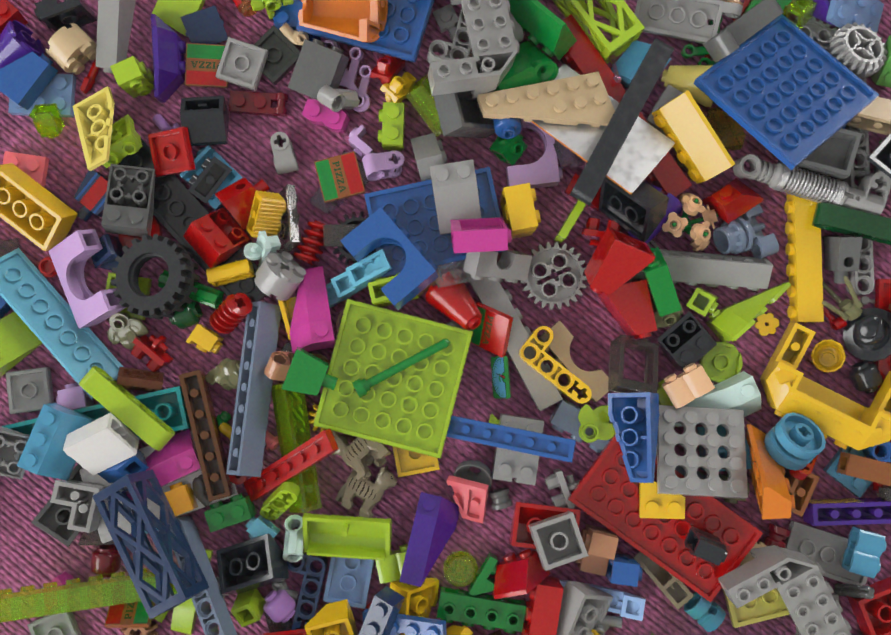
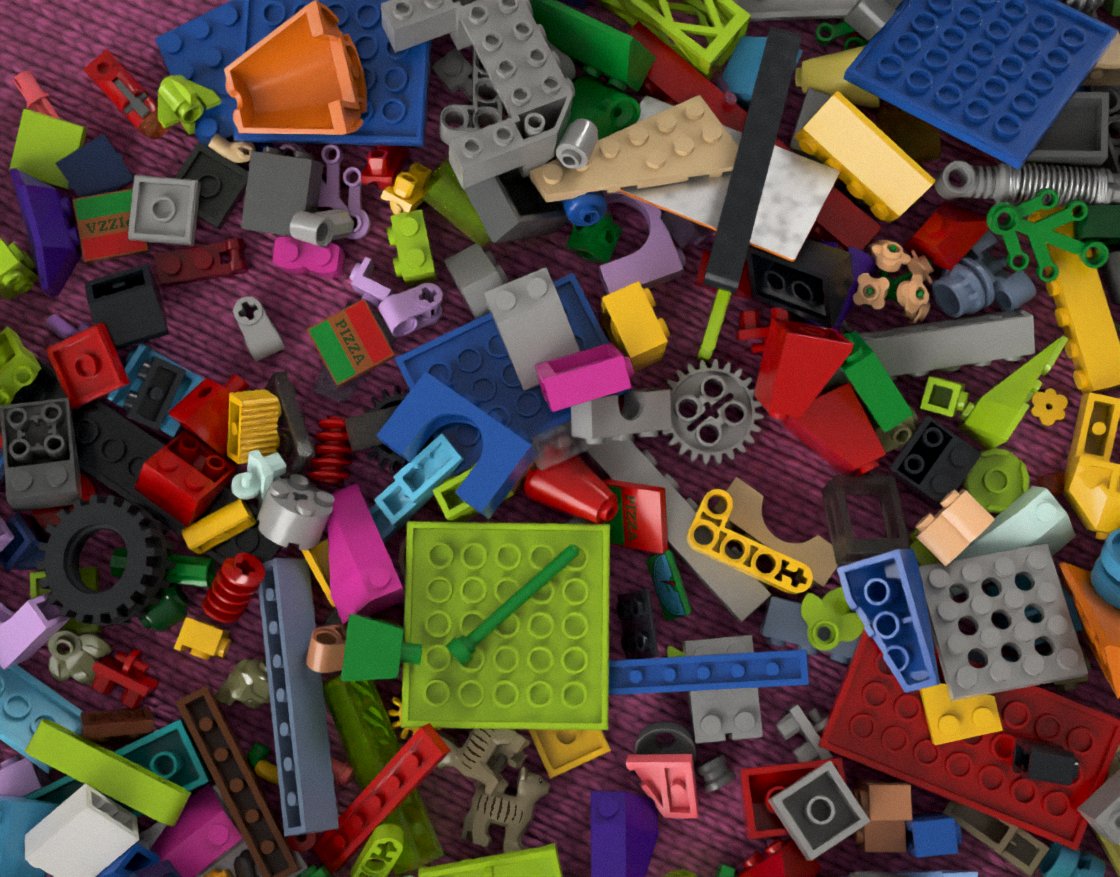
camera: 15 degrees left, 5 degrees down
none -> light grey brick [556,118,598,169]
none -> black hinge [616,589,659,660]
none -> green plant [986,188,1109,282]
none -> clear red hinge [1036,471,1065,496]

